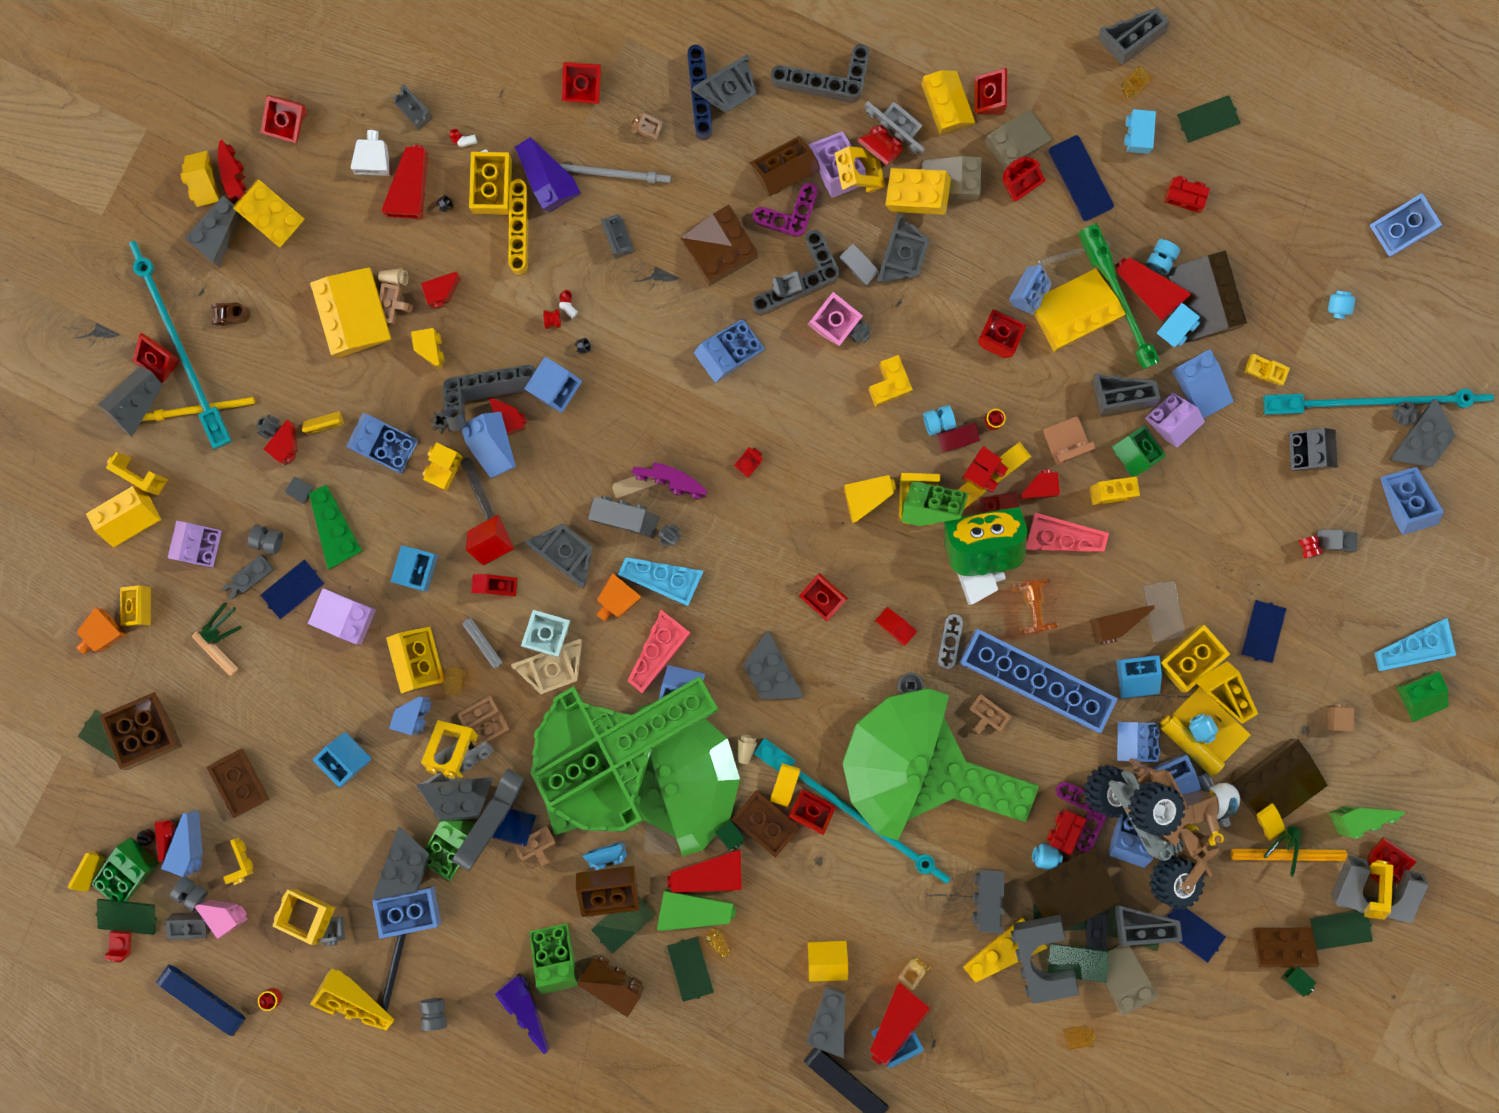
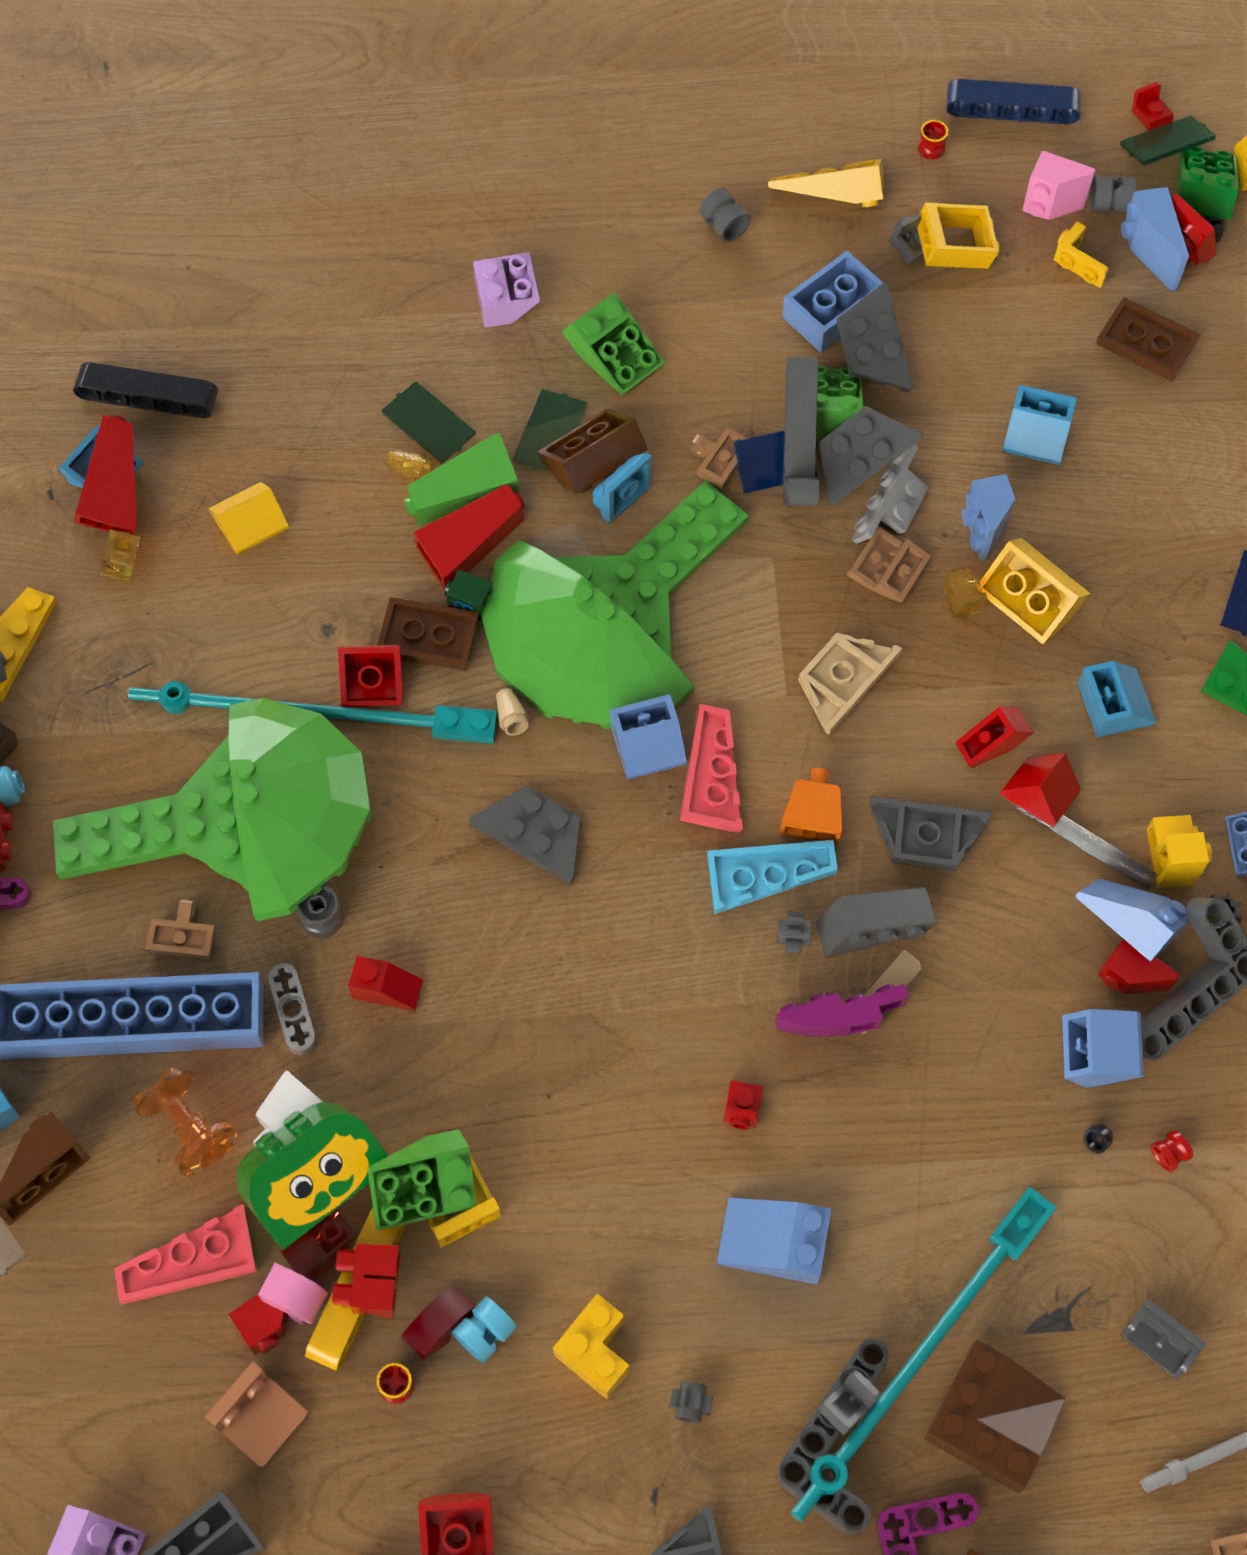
camera: 150 degrees right, 20 degrees down
dark grey hinge [166,912,211,940] -> none
lavender slope [308,588,376,645] -> none
black bar [381,934,406,1012] -> none
yellow panel [421,720,478,779] -> none
light grey axle [463,618,502,668] -> none
dark purple wedge [495,974,549,1054] -> none
light aqua slope [521,610,570,657] -> none
bright green plate [531,676,719,832] -> none
arm [559,290,578,319] -> none
reddish brown slope [577,955,644,1018] -> none
medium blue slope [694,319,765,383] -> none
yellow slope [770,763,800,807] -> none
red slope [799,573,848,621] -> none
dark grey wedge [806,984,845,1058] -> none
bright pink slope [807,292,863,346] -> none
light grey slope [839,244,879,286] -> none
yellow slope [844,475,896,524] -> none
dark grey wedge [972,868,1004,934] -> none
yellow window [1089,476,1140,506] -> none
green slope [1112,425,1166,477] -> none
none -> bright pink brick [258,1263,328,1325]
none -> lavender slope [473,252,540,328]
none -> medium blue slope [717,1197,831,1285]
none -> teal bar [790,1186,1057,1522]

